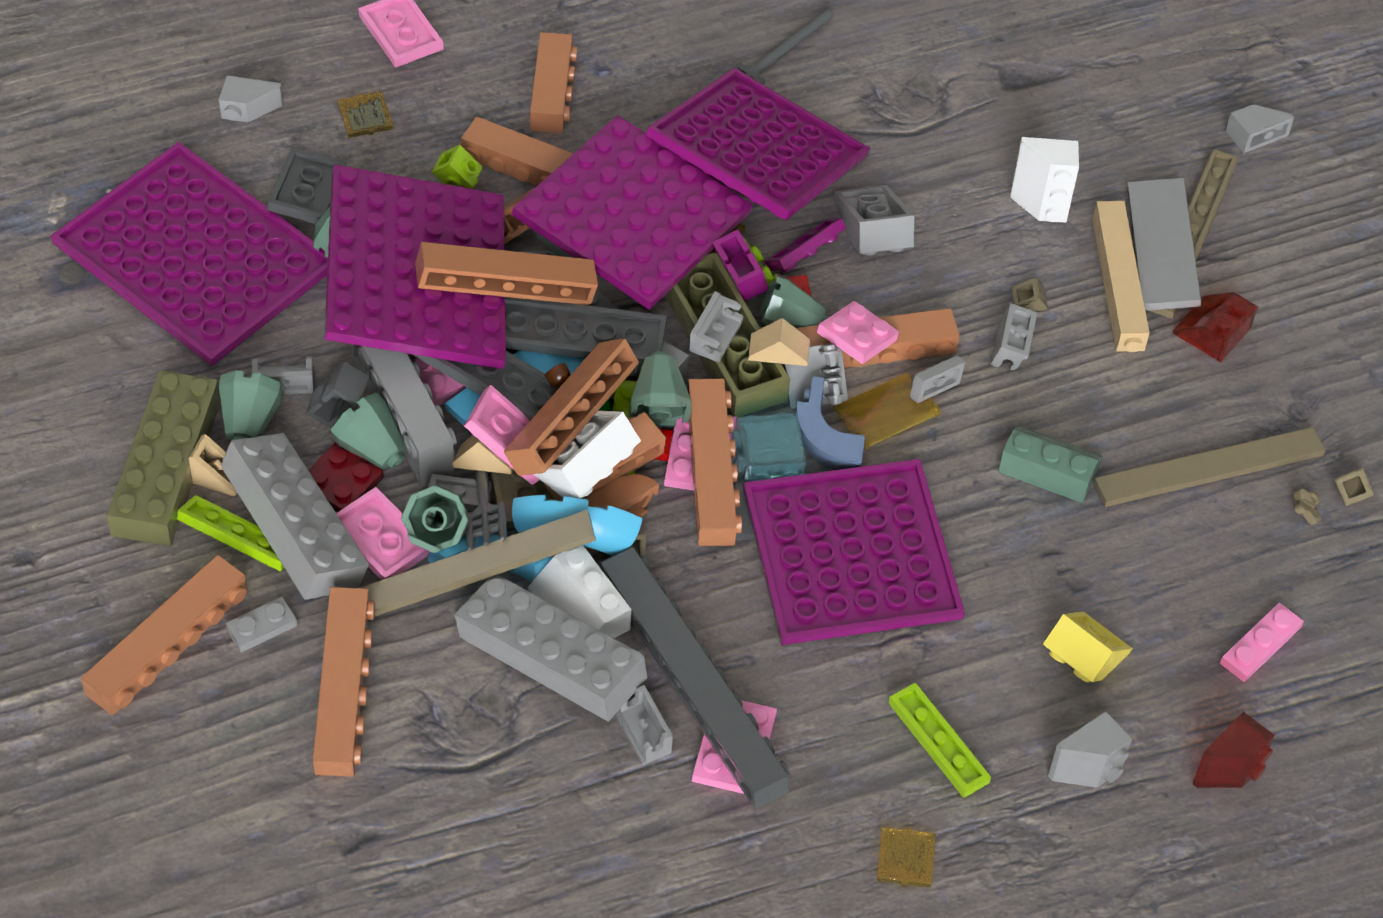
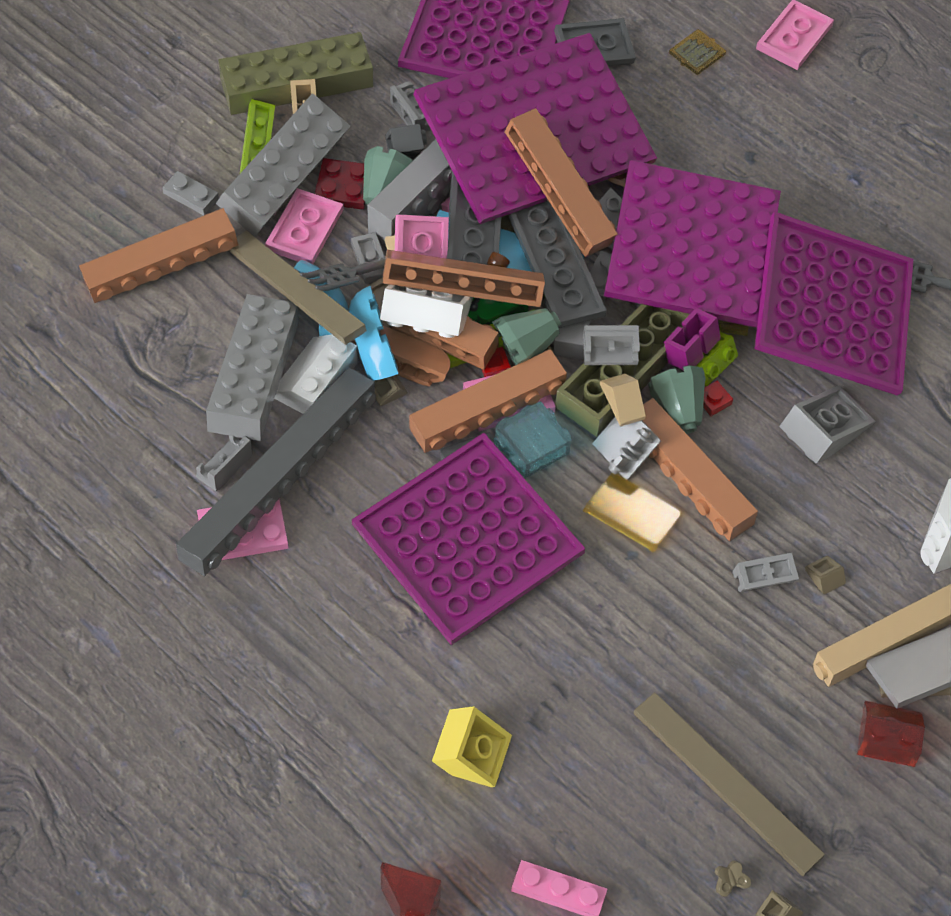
camera: 65 degrees right, 5 degrees up
nougat brick [81,555,248,716] -> none
sand green cone [219,370,284,441] -> none
sand green cone [401,485,470,553] -> none
lime brick [432,145,483,189] -> none
nougat brick [461,116,574,186] -> none
nougat brick [530,32,577,133] -> none
magenta plate [764,218,846,273] -> none
sand blue arch [796,376,865,470] -> none
bright pink plate [817,301,899,364] -> none
clear yellow piece [877,827,936,888] -> none
lime plate [888,682,991,798] -> none
light grey plate [910,355,965,404] -> none
sand green slope [998,425,1103,503] -> none
light grey slope [1048,712,1132,788] -> none

